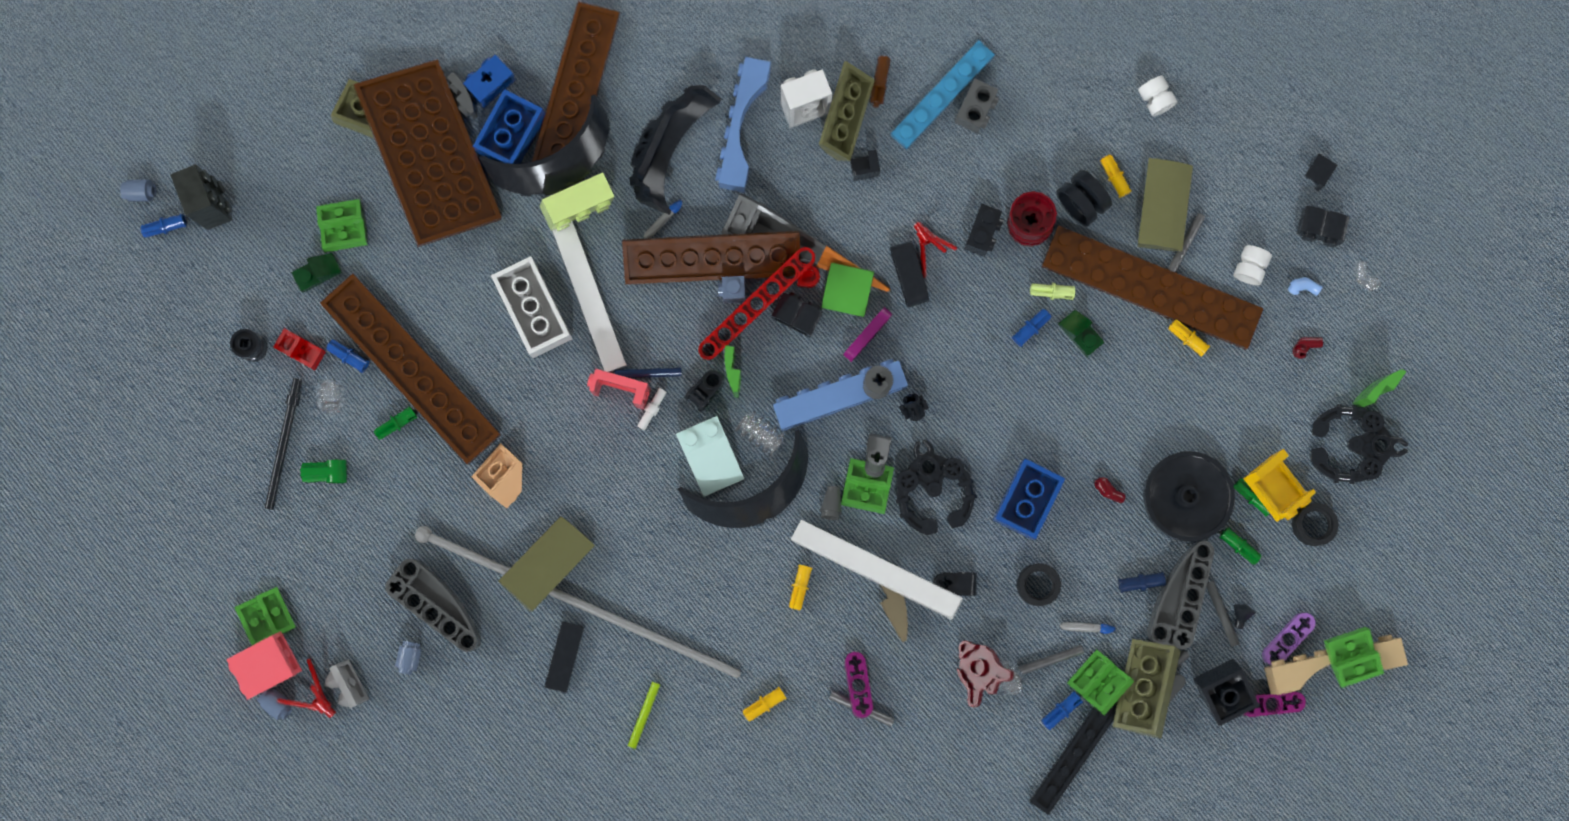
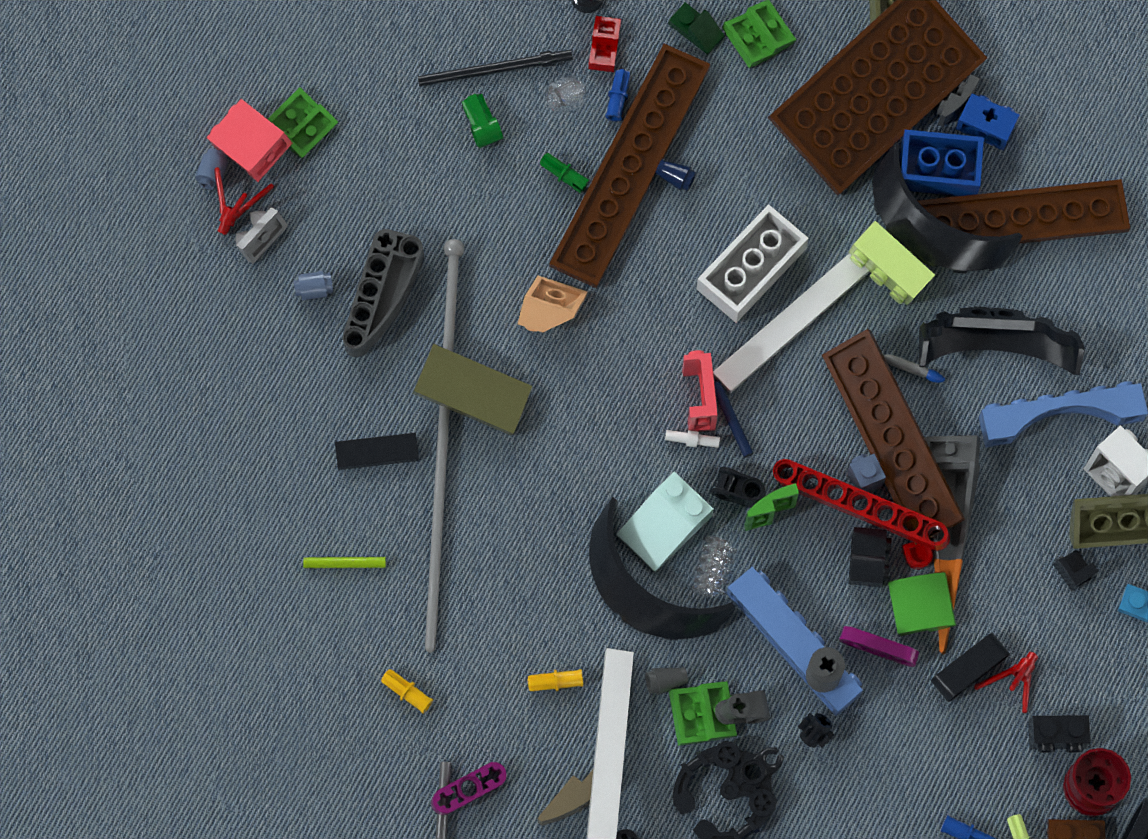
camera: 70 degrees right, 10 degrees down
none -> dark blue cone [655,160,696,191]

